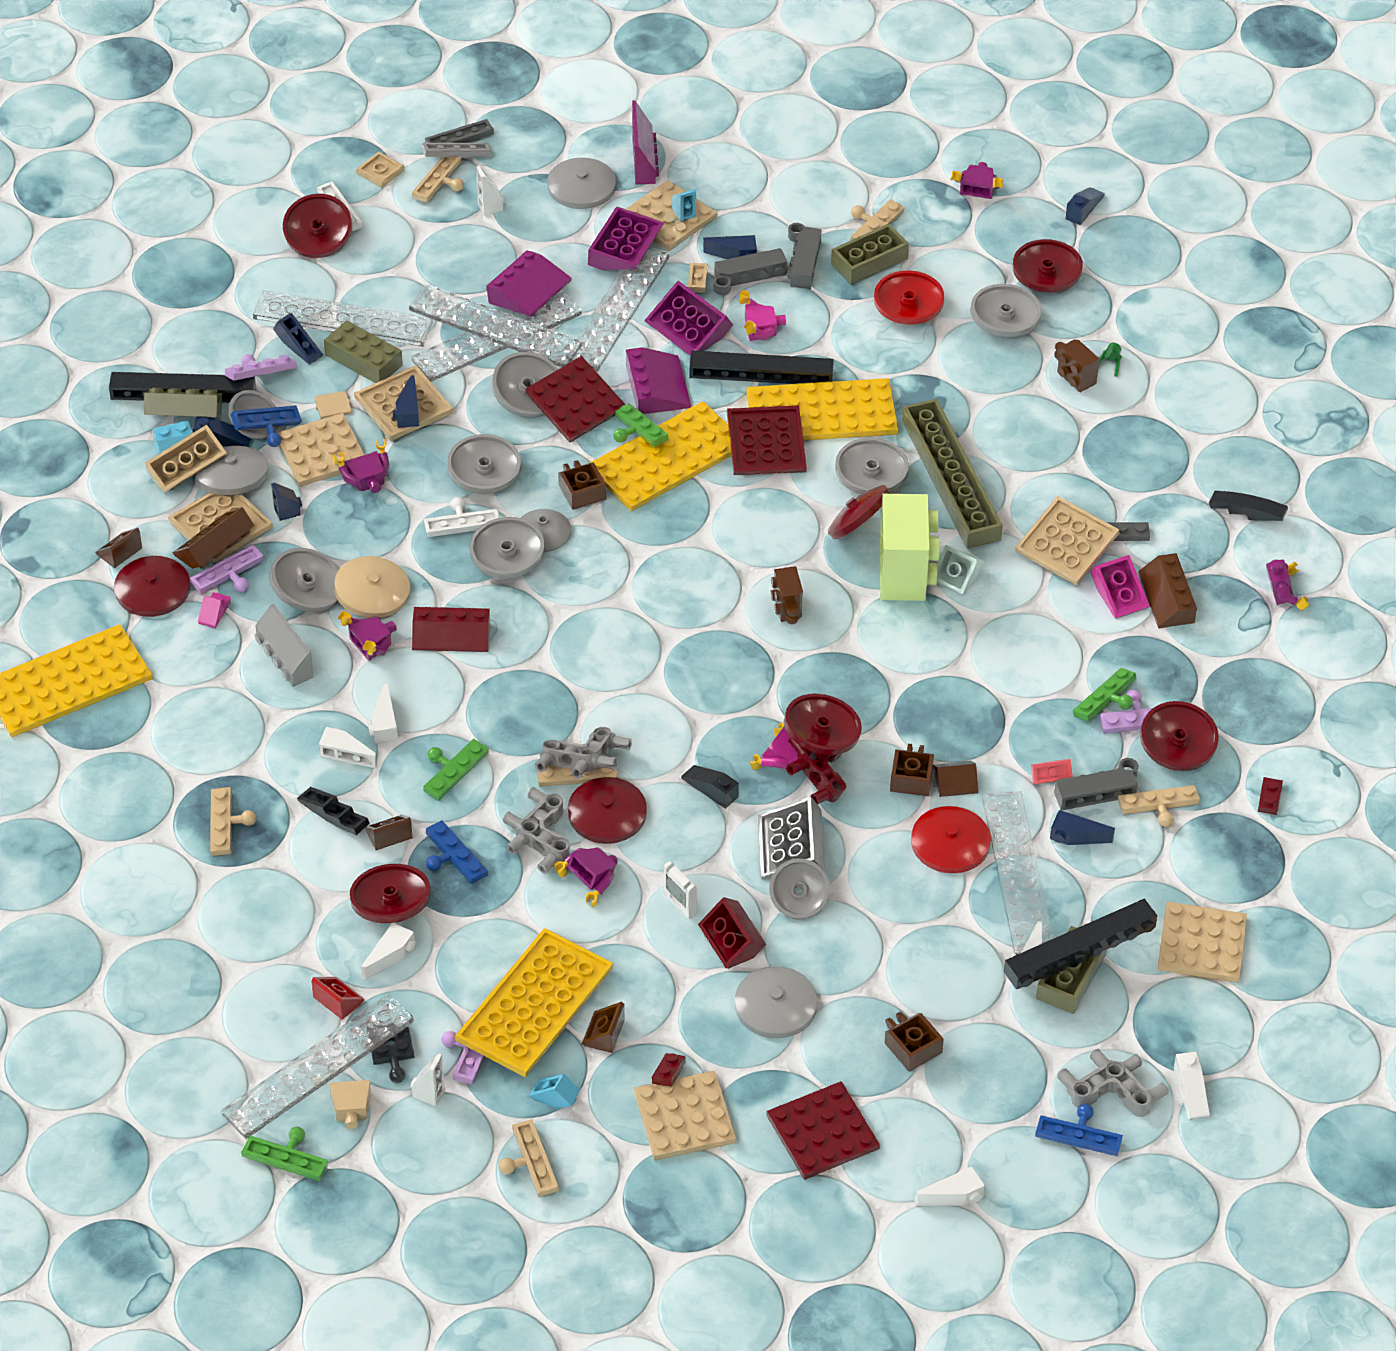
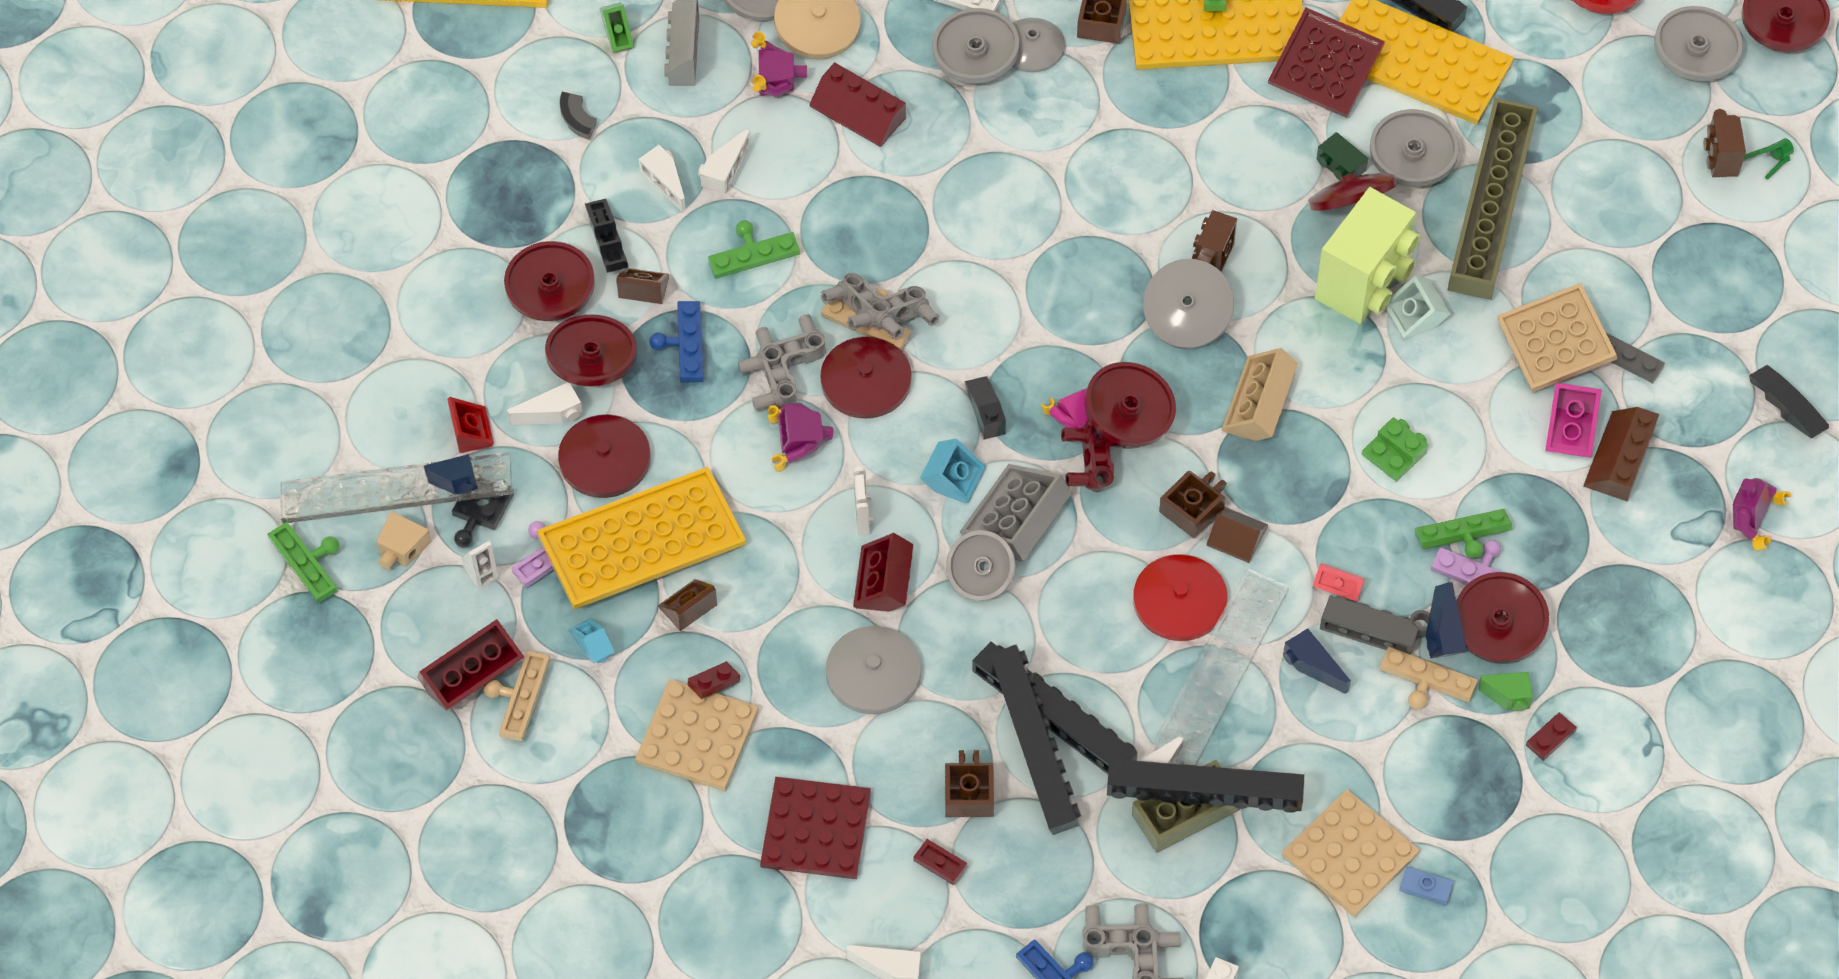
camera: 35 degrees right, 10 degrees up
tan plate [210,787,257,856] -> none
none -> dark red slope [417,619,524,711]
none -> dark blue slope [424,454,478,495]
none -> dark red dish [504,241,595,321]
none -> dark red dish [558,414,651,498]
none -> dark grey tile [560,91,597,140]
none -> bright green slope [599,2,634,52]
none -> dark red plate [913,839,967,885]
none -> medium azure slope [920,438,986,503]
none -> black brick [972,641,1138,774]
none -> black brick [990,644,1082,835]
none -> light grey dish [1143,259,1234,349]
none -> tan slope [1221,348,1298,441]
none -> dark green brick [1316,132,1368,181]
none -> bright green plate [1362,417,1428,482]
none -> medium blue plate [1399,866,1454,906]
none -> dark blue slope [1426,582,1467,659]
none -> bright green slope [1478,672,1533,711]

